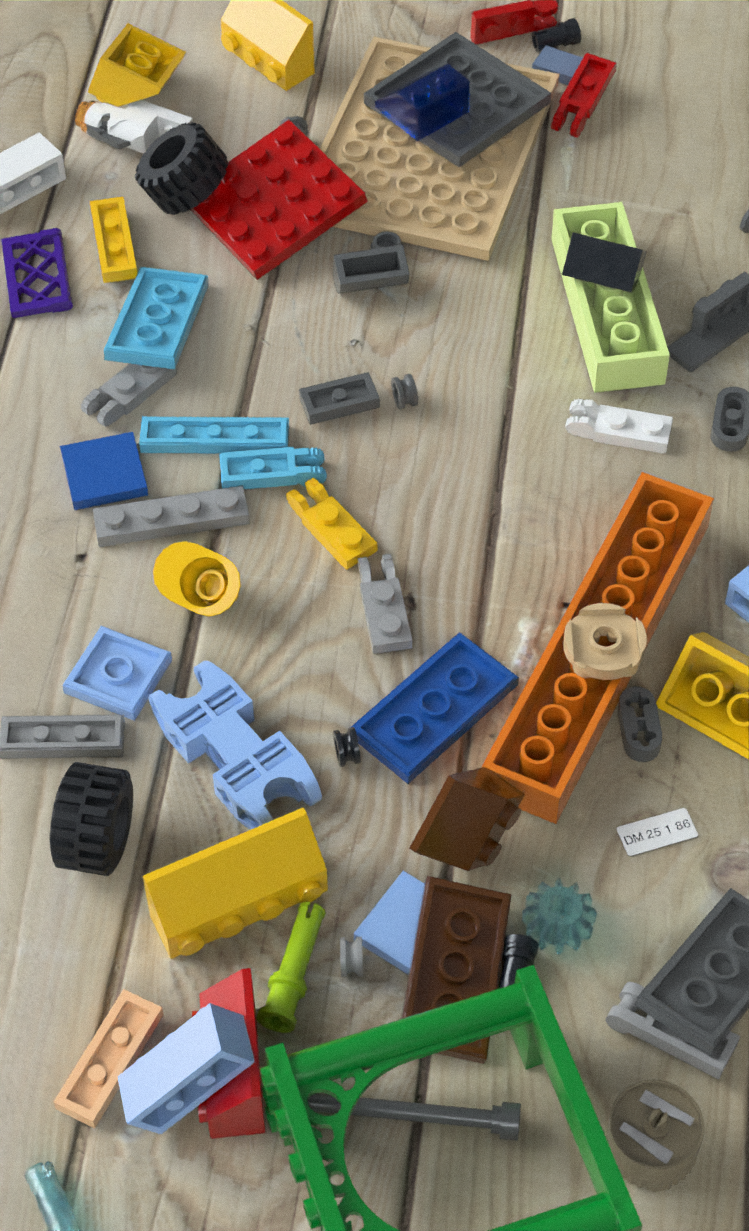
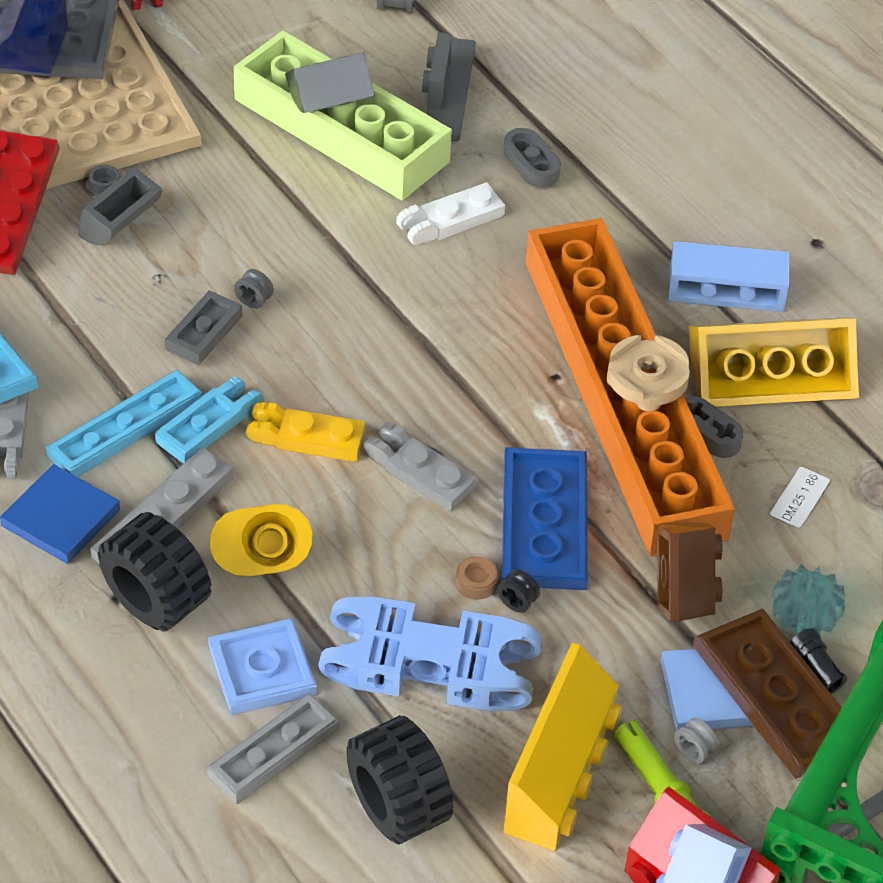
camera: 45 degrees left, 5 degrees down
none -> black tyre [97,512,212,631]
none -> medium nougat tile [456,557,499,600]

